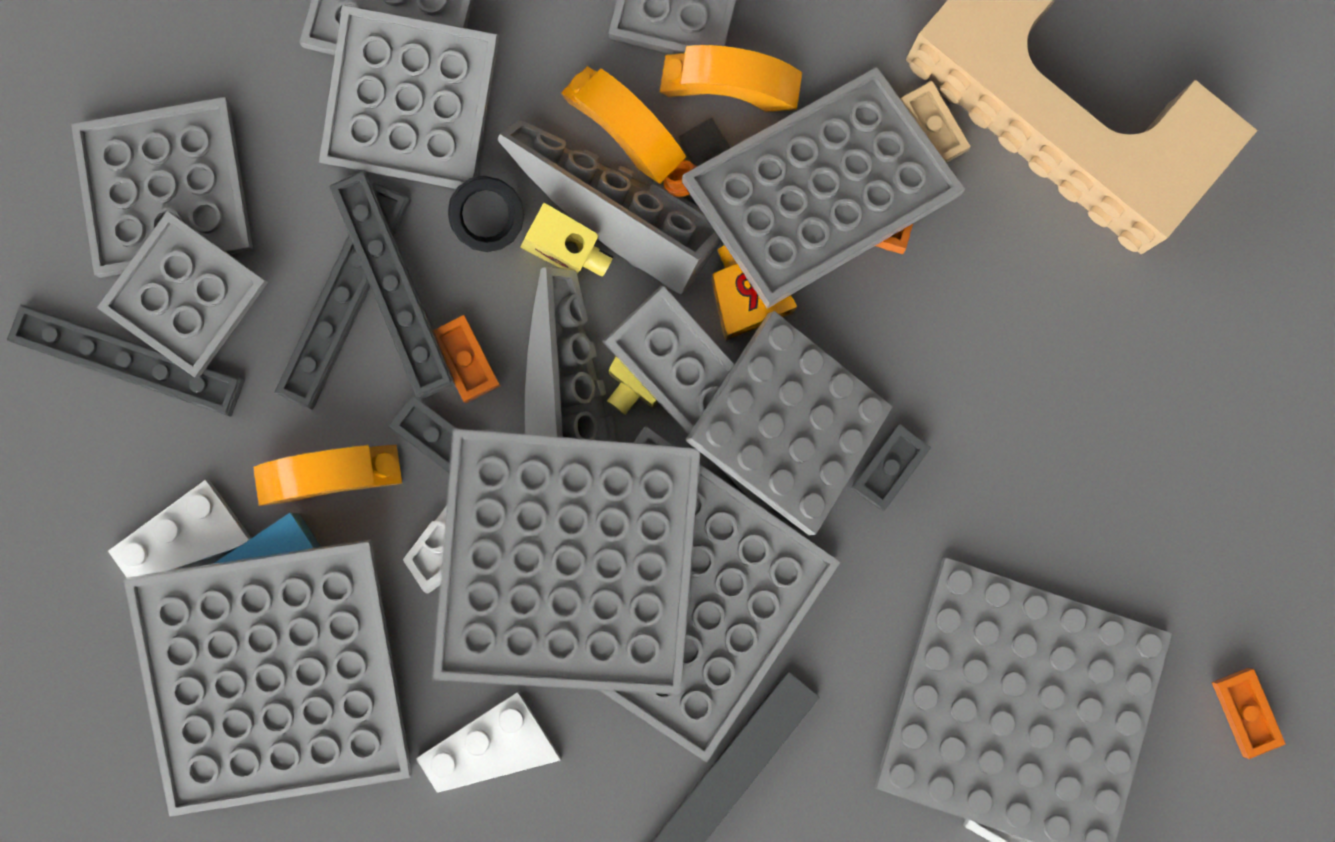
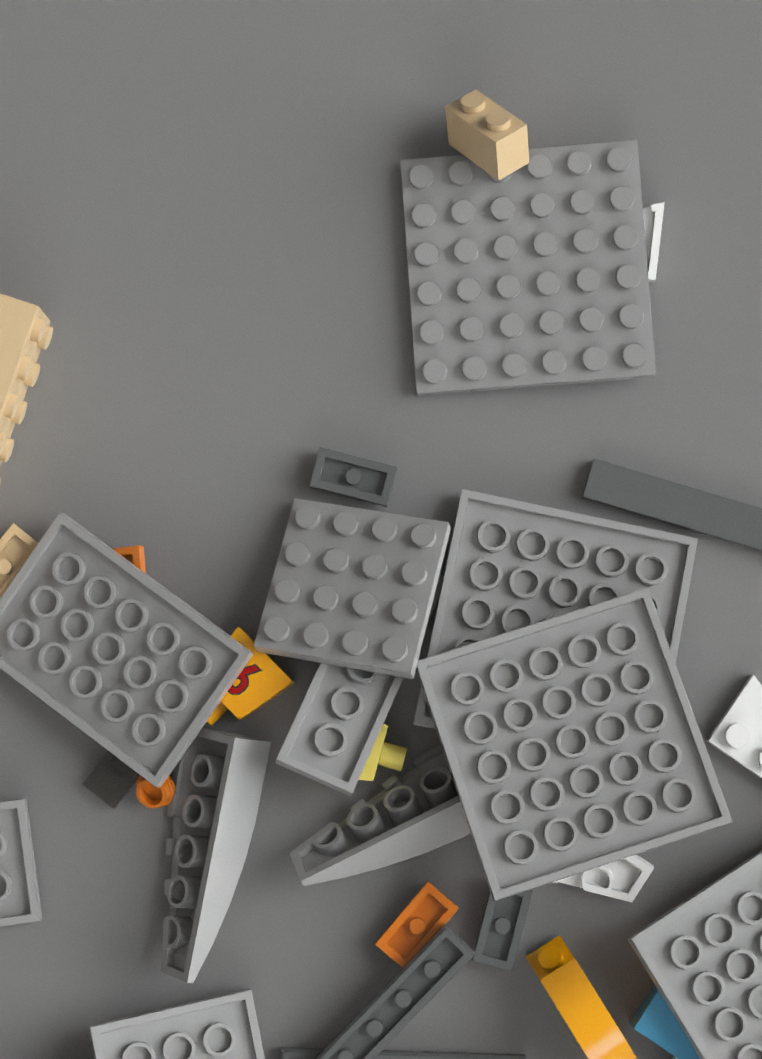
camera: 105 degrees left, 0 degrees up
black tyre [447,176,524,252] -> none
light yellow torso [520,203,613,277] -> none
light orange arch [561,66,687,184] -> none
light orange arch [660,45,802,112] -> none
orange plate [1212,668,1286,759] -> none
none -> tan brick [445,89,529,181]

